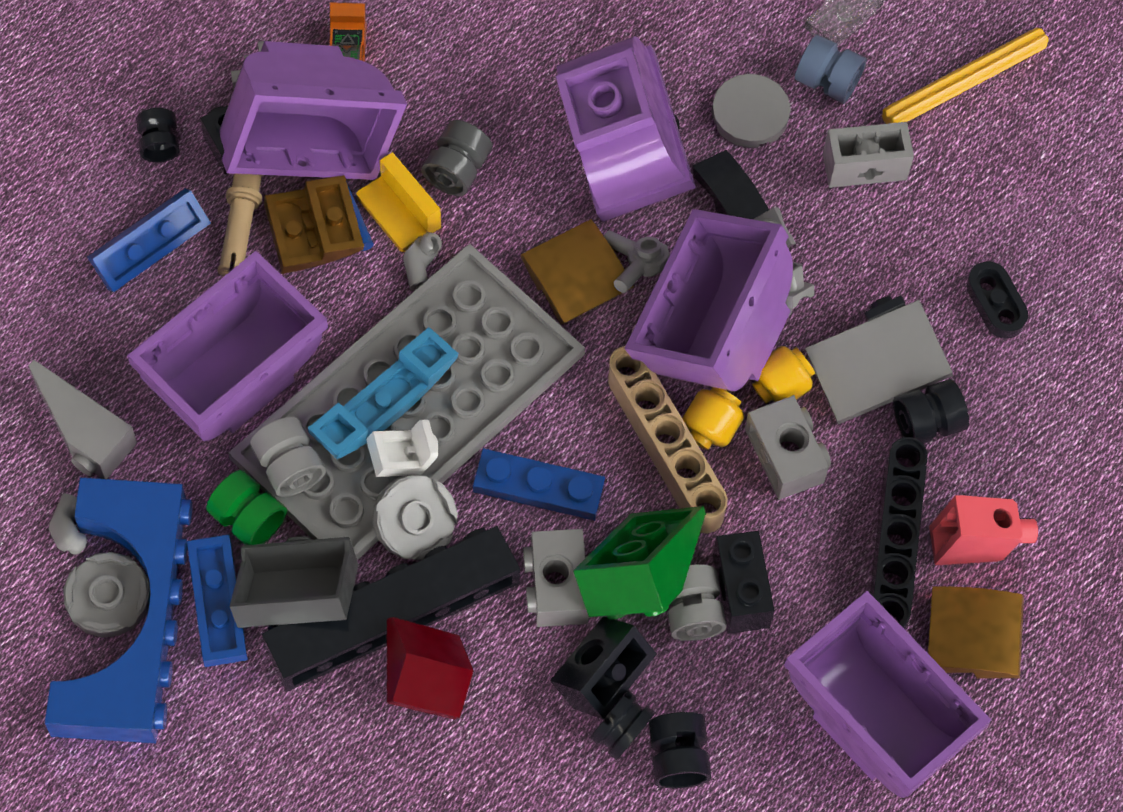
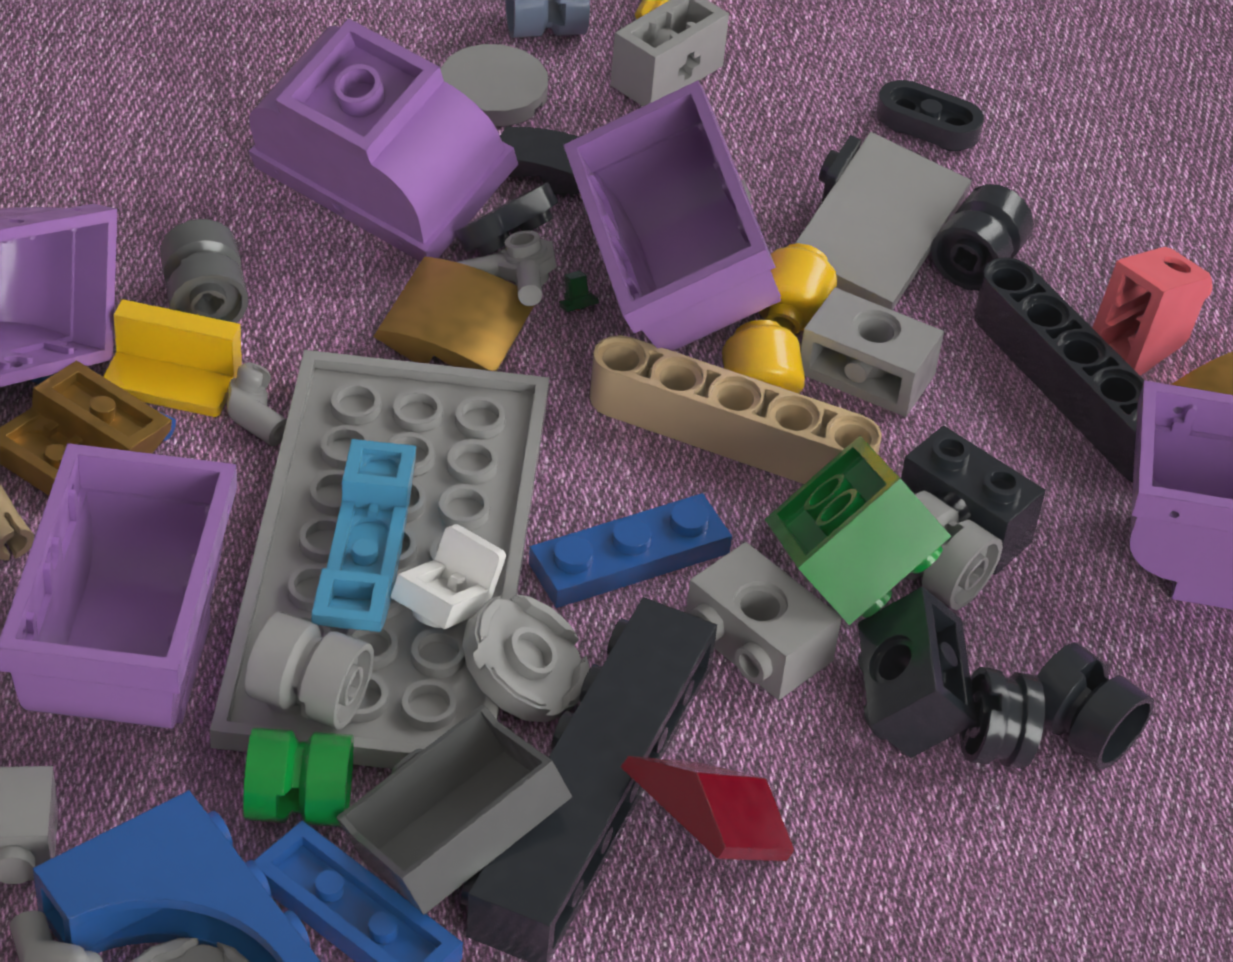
camera: 40 degrees left, 20 degrees down
none -> black plate [455,182,559,257]

